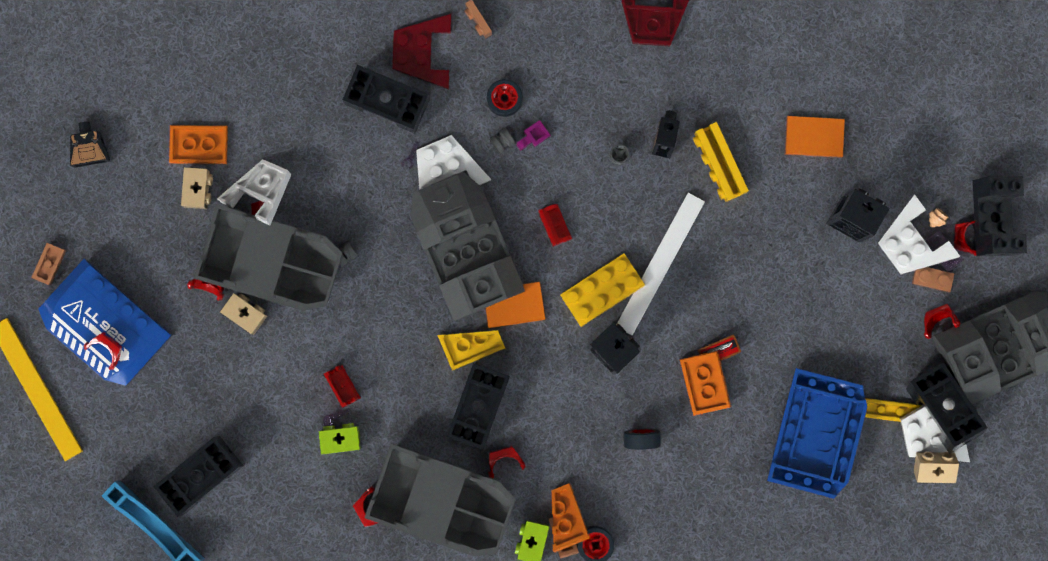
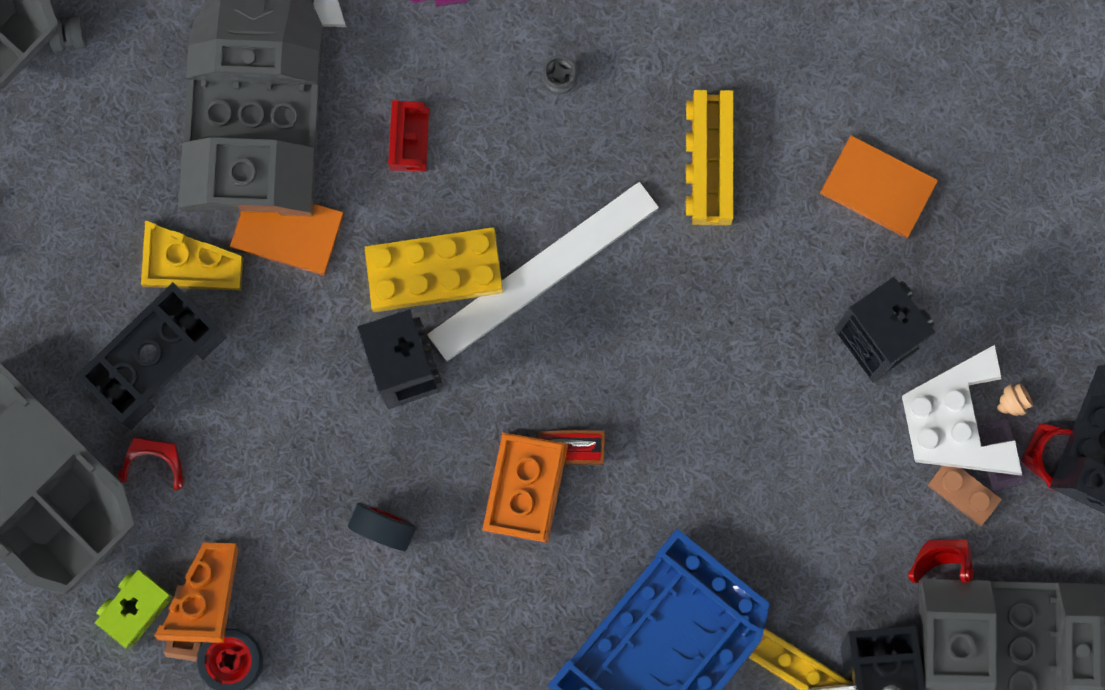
camera: 30 degrees right, 5 degrees down
black torso [652,110,680,159] -> none

